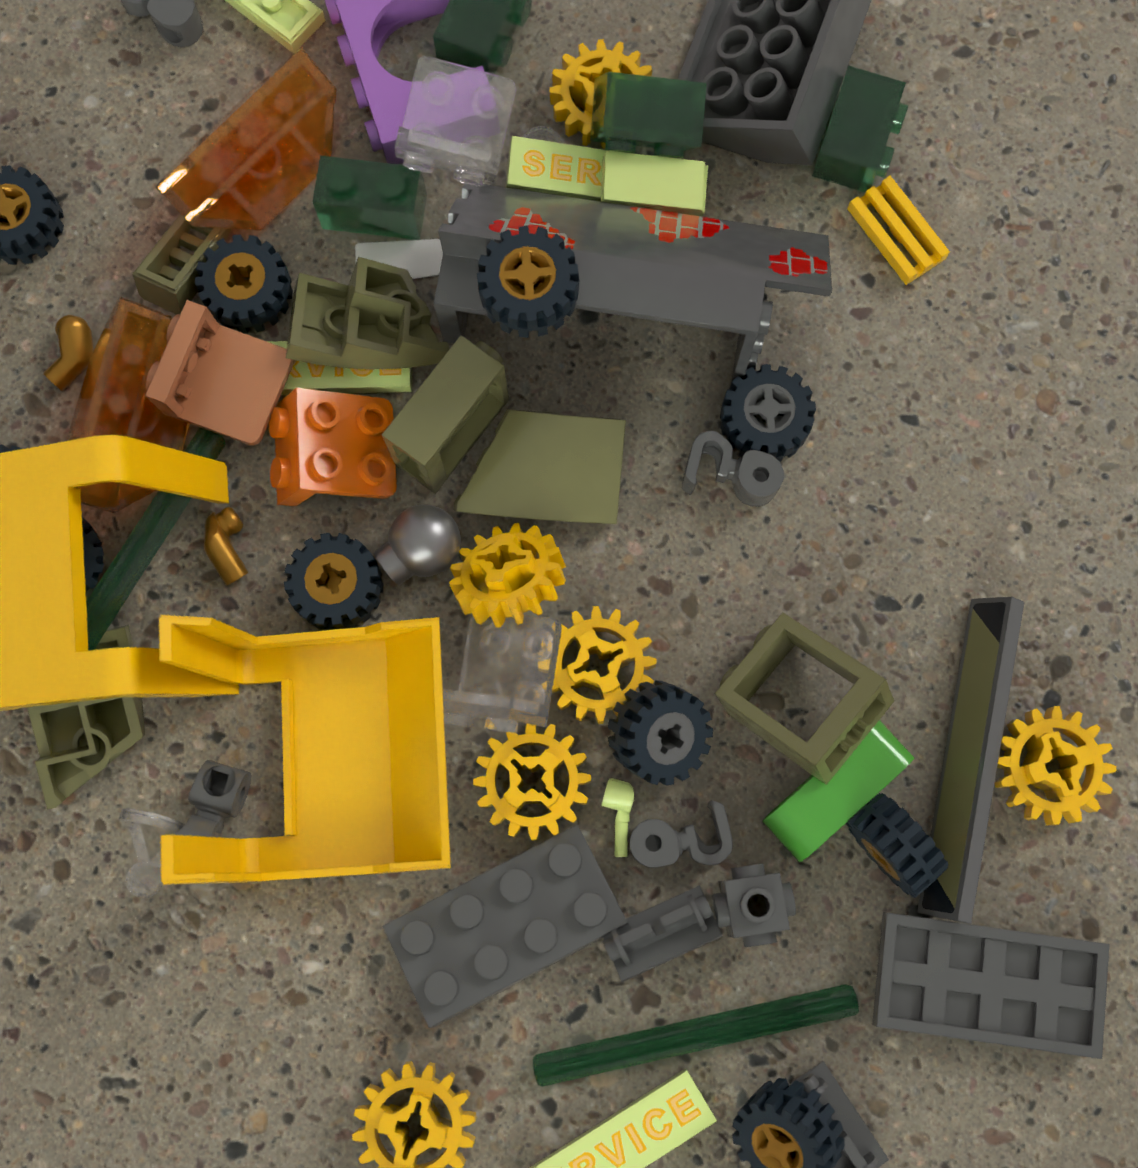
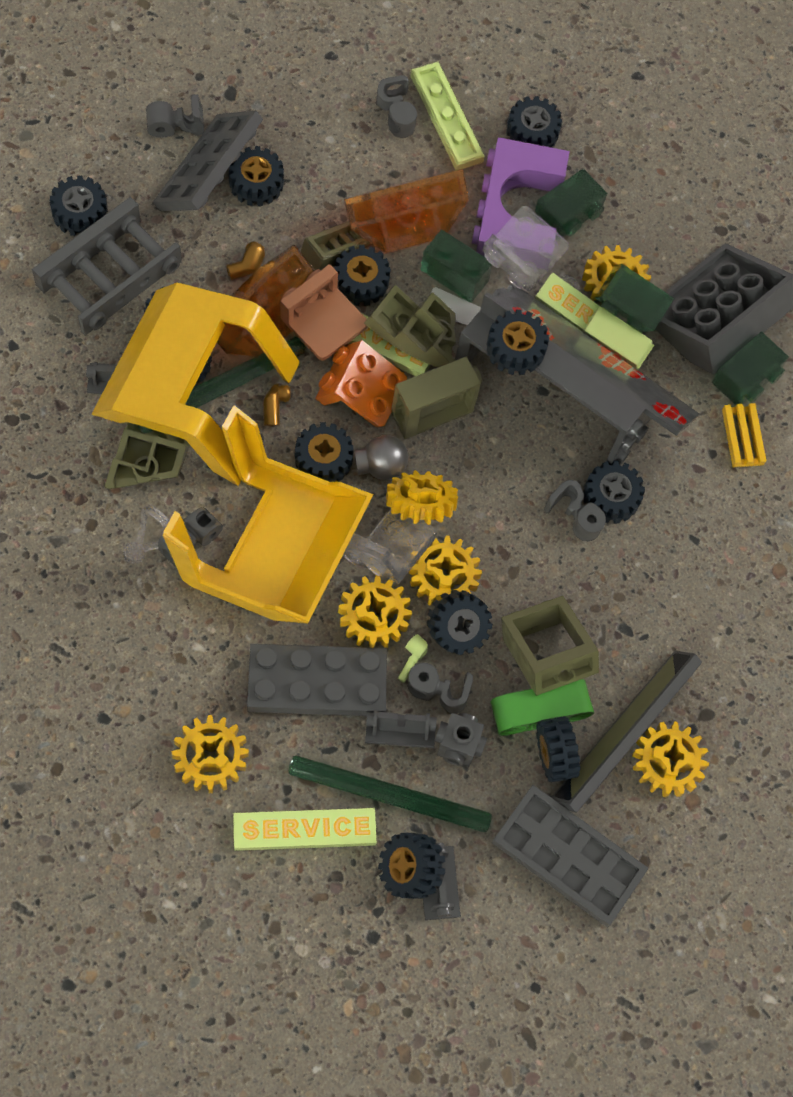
camera: 15 degrees right, 10 degrees down
olive slope [454,409,626,524] -> none

